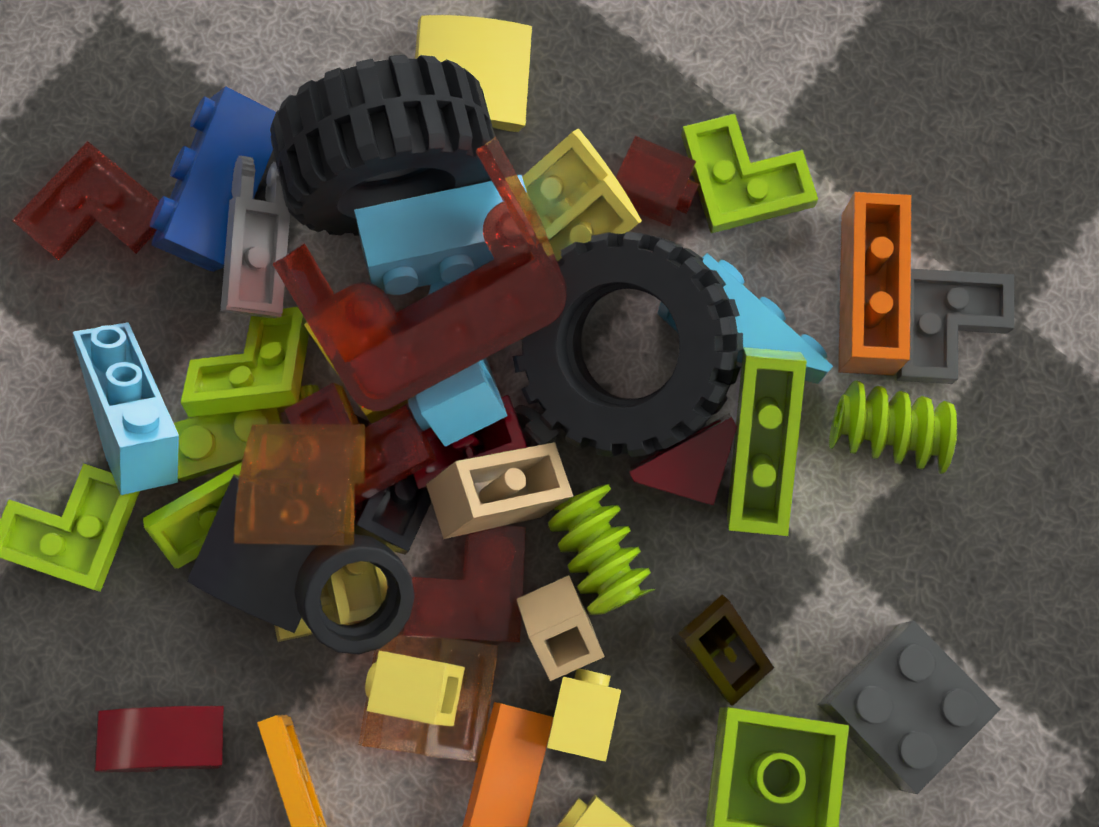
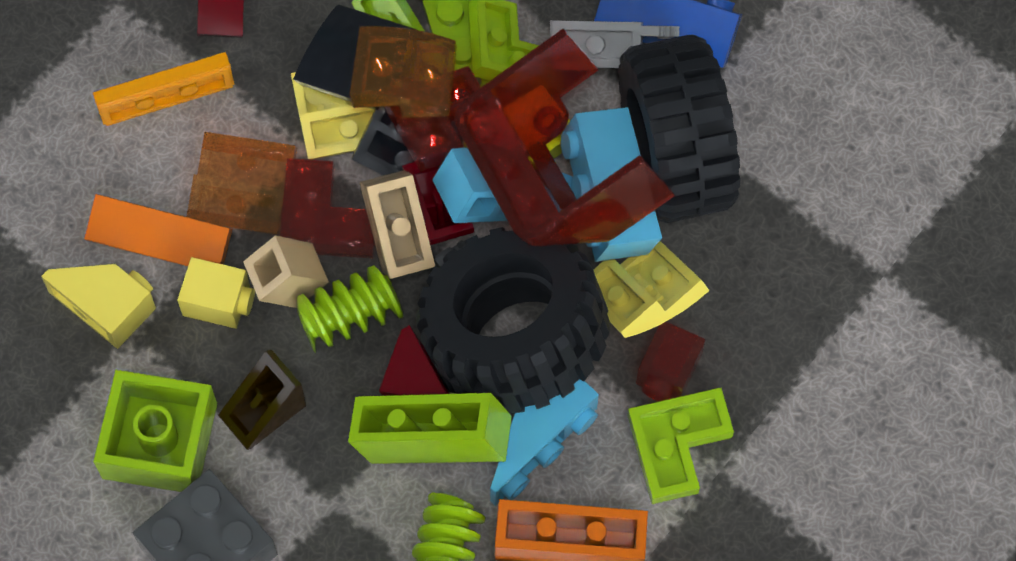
camera: 90 degrees right, 10 degrees down
black tyre [294,534,415,655] -> none
light yellow brick [365,651,465,726] -> none
light yellow slope [415,15,532,132] -> none

